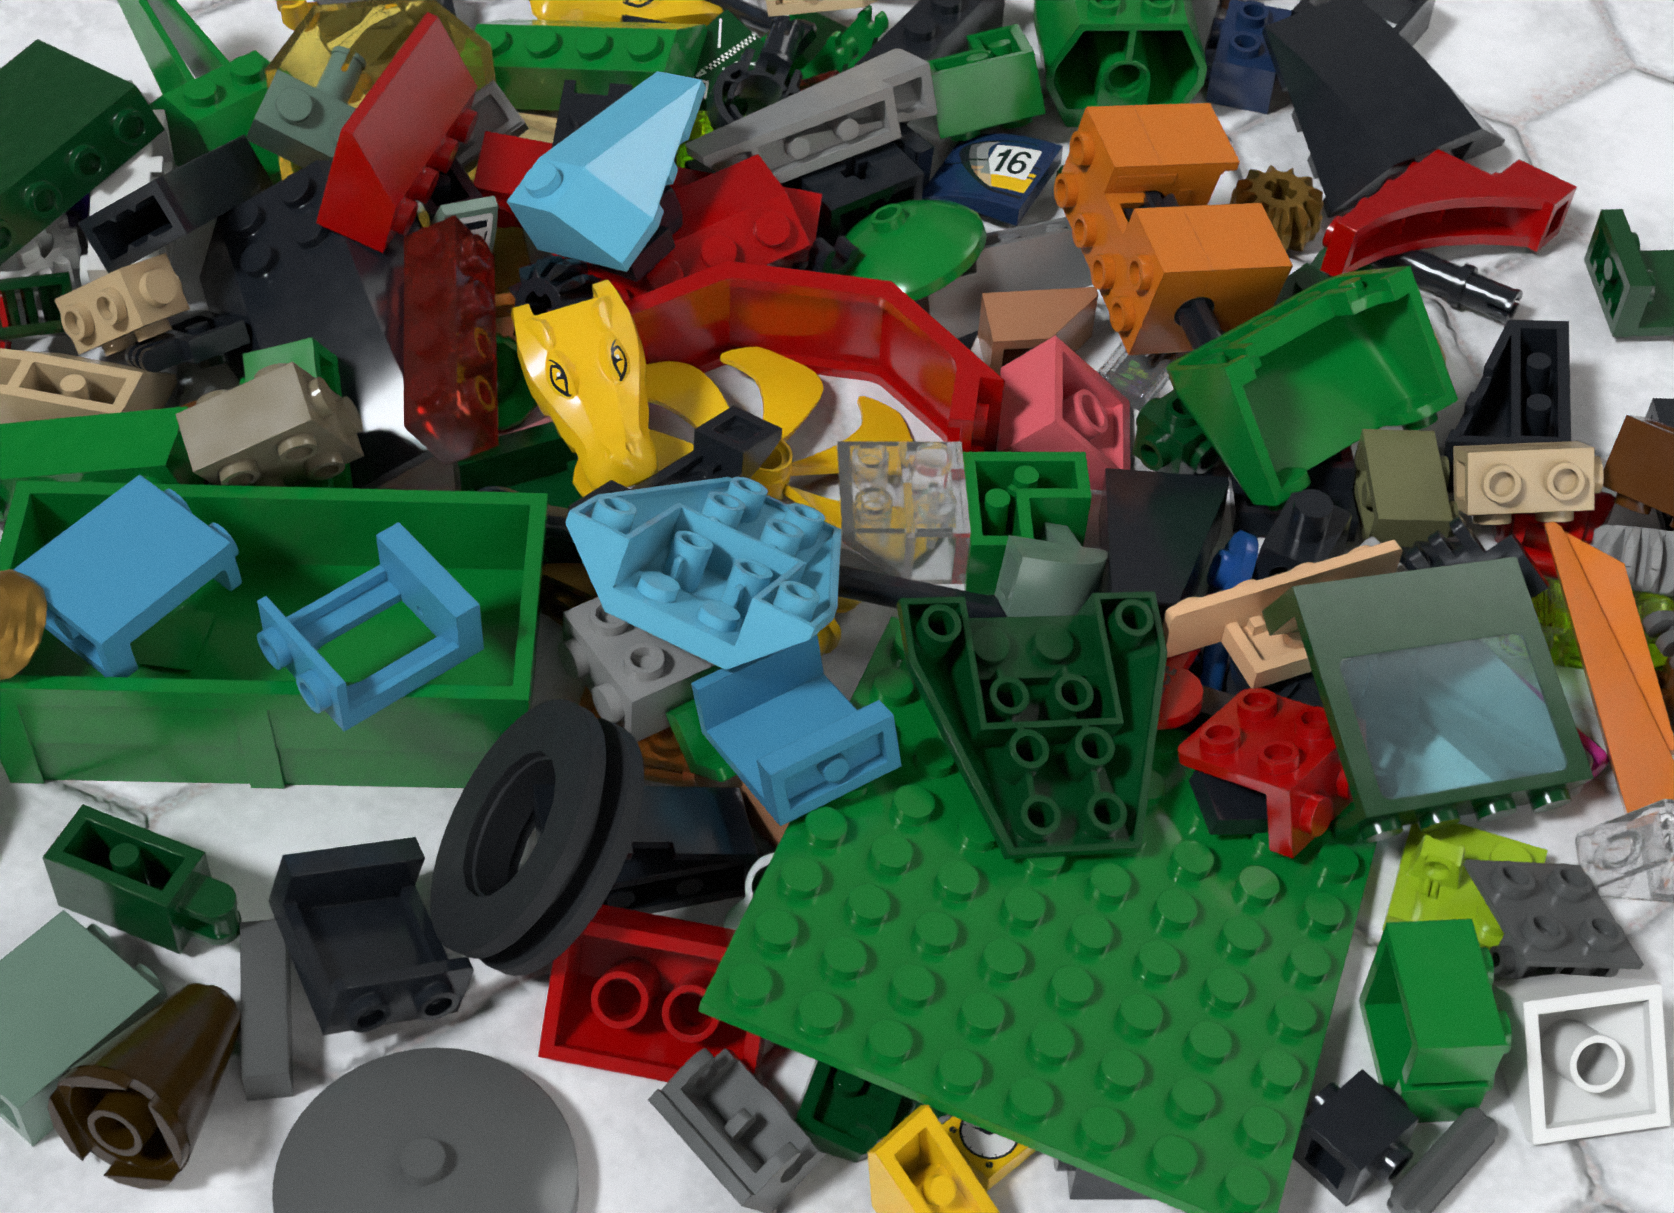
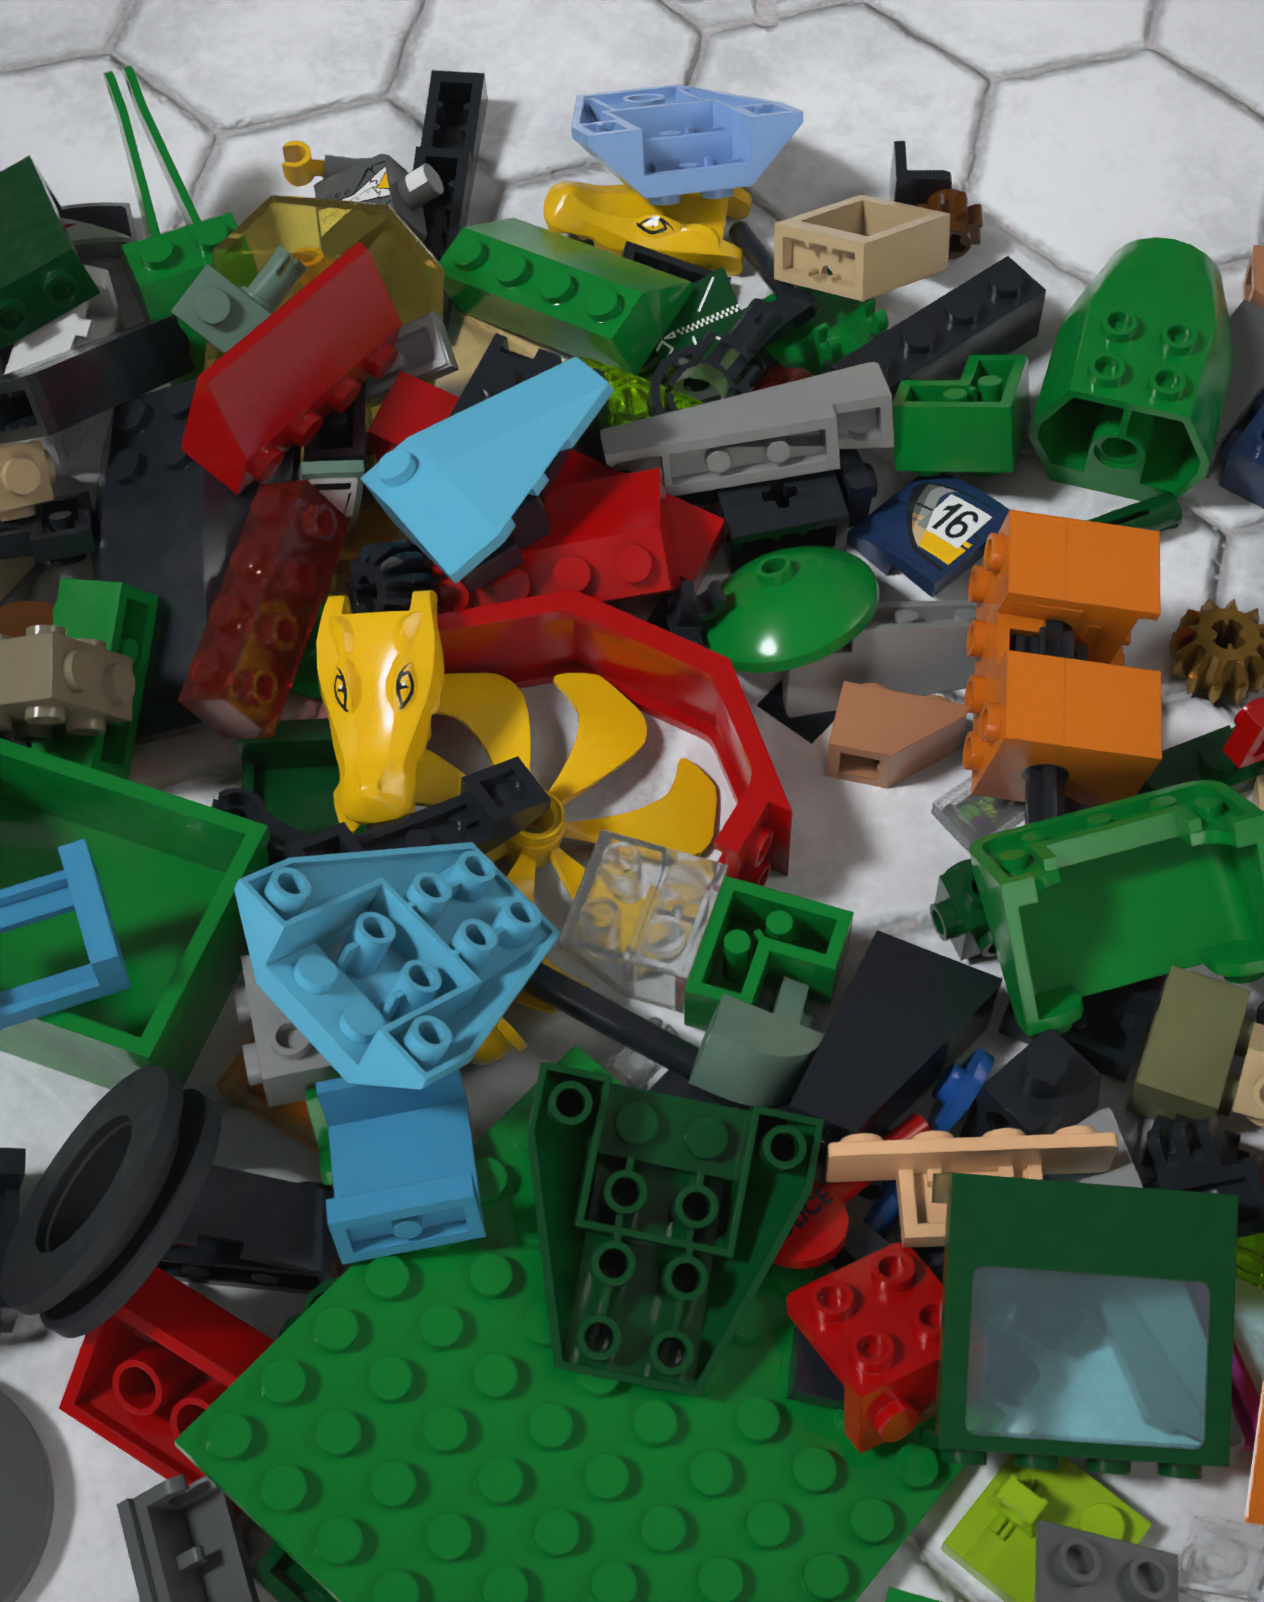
camera: 25 degrees right, 10 degrees up
coral slope [997,335,1131,490] -> none

